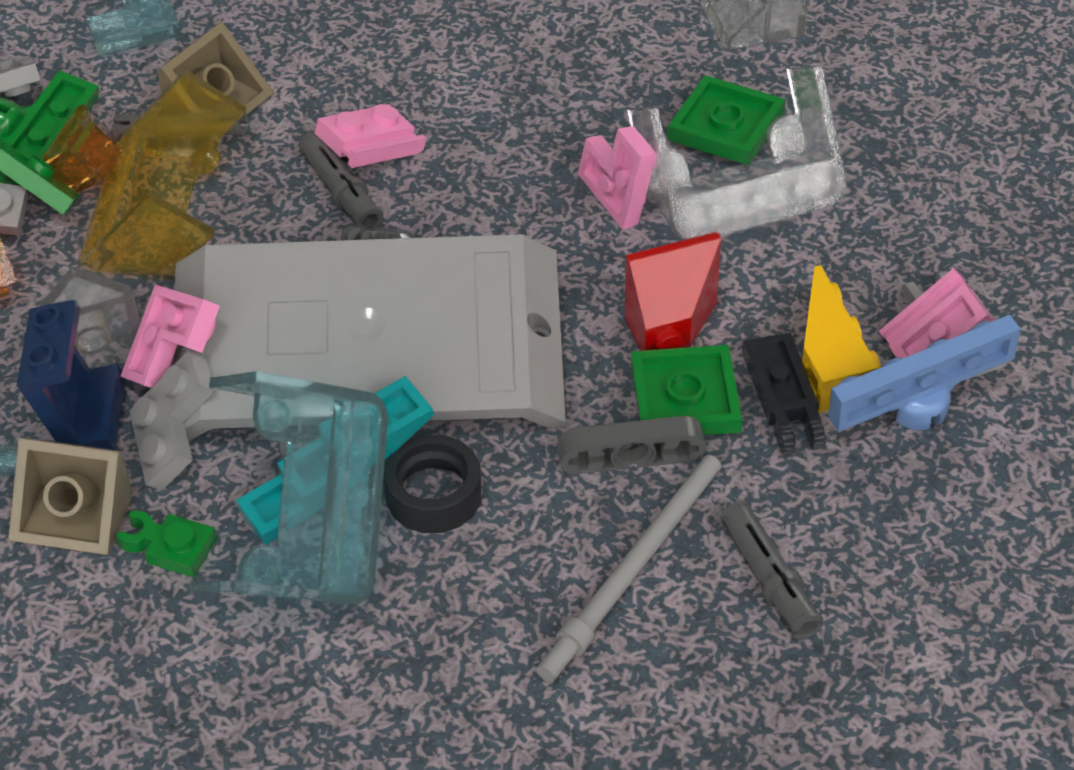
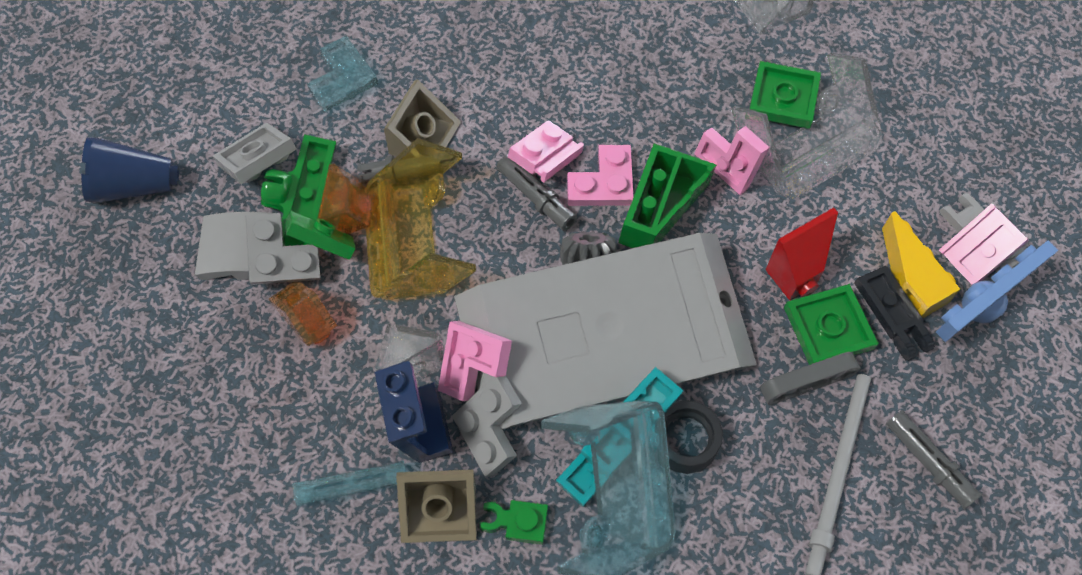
camera: 15 degrees left, 15 degrees up
none -> bright pink plate [567,145,633,206]
none -> green wedge [618,143,717,248]

